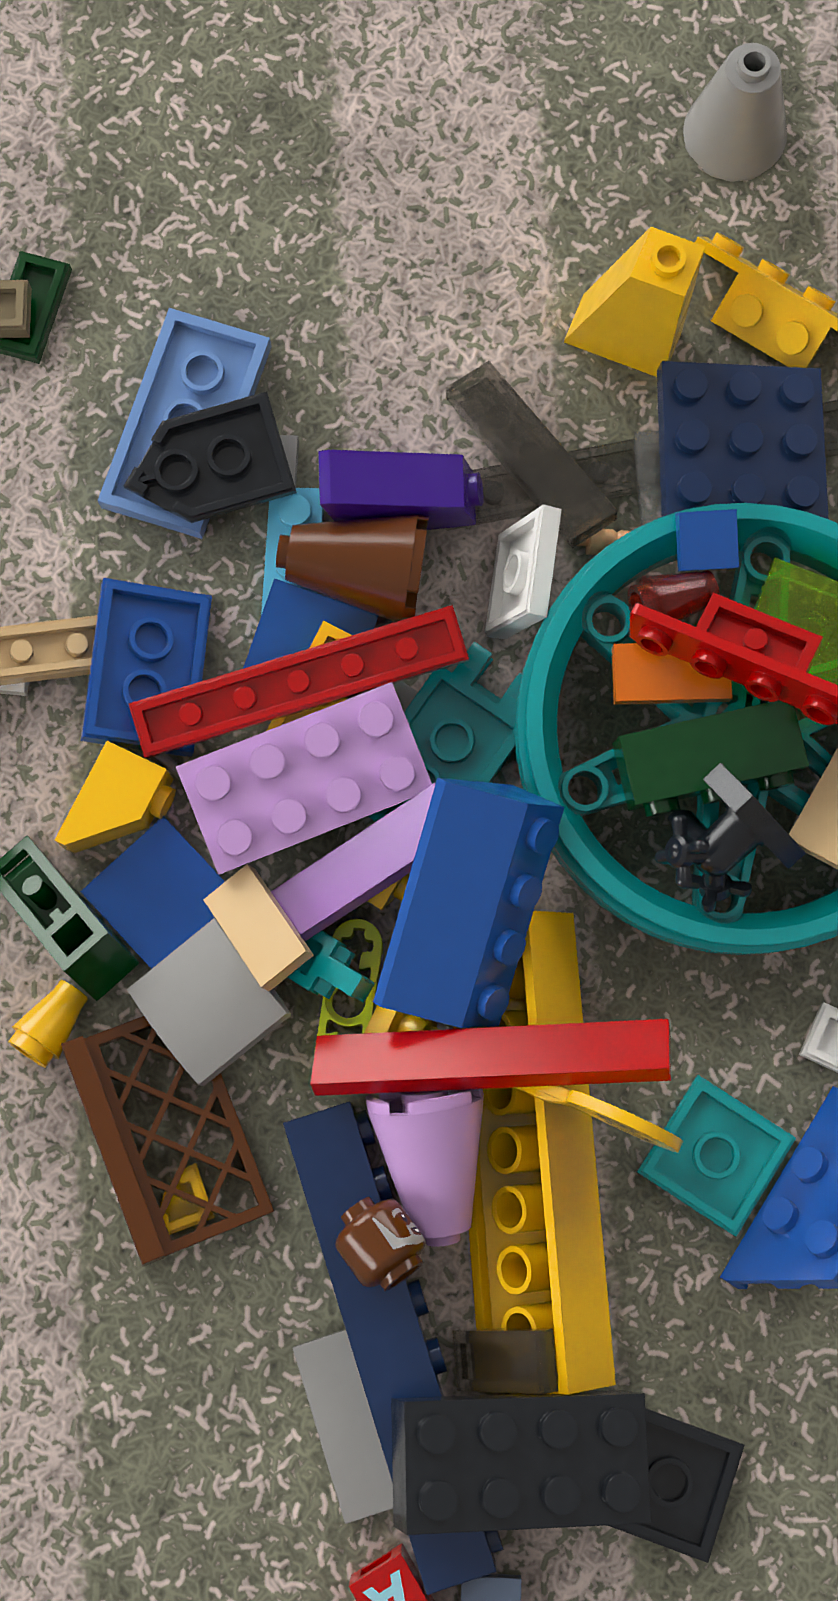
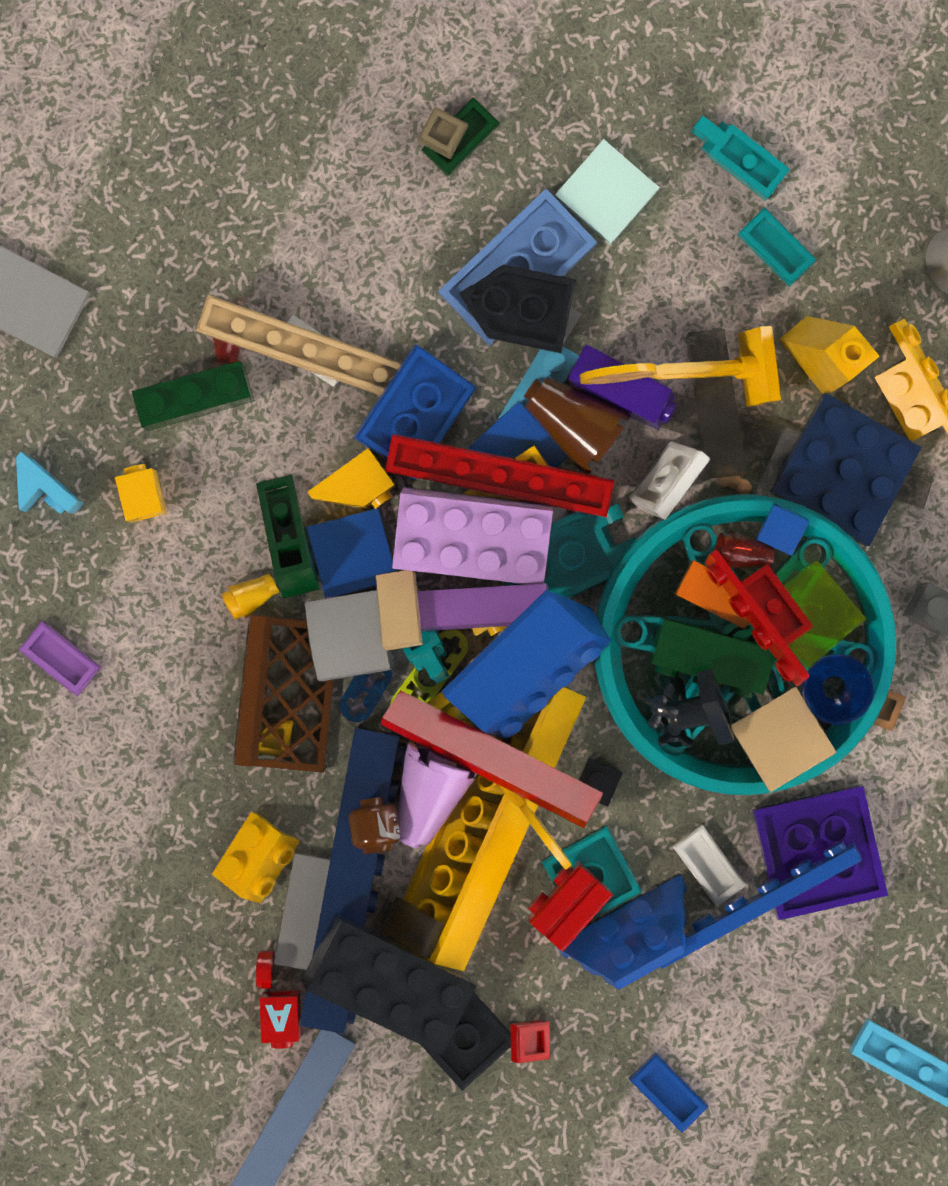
camera: 20 degrees right, 10 degrees up
none -> yellow bracket [212,811,300,903]
none -> red tile [256,951,274,989]
none -> beam [340,670,393,722]
none -> red tile [510,1020,550,1063]
none -> red brick [528,861,613,952]
none -> light aqua tile [555,139,660,245]
none -> black plate [578,757,623,807]
none -> yellow piece [580,326,781,407]
none -> teal hinge [691,115,790,201]
none -> teal tile [737,207,817,287]

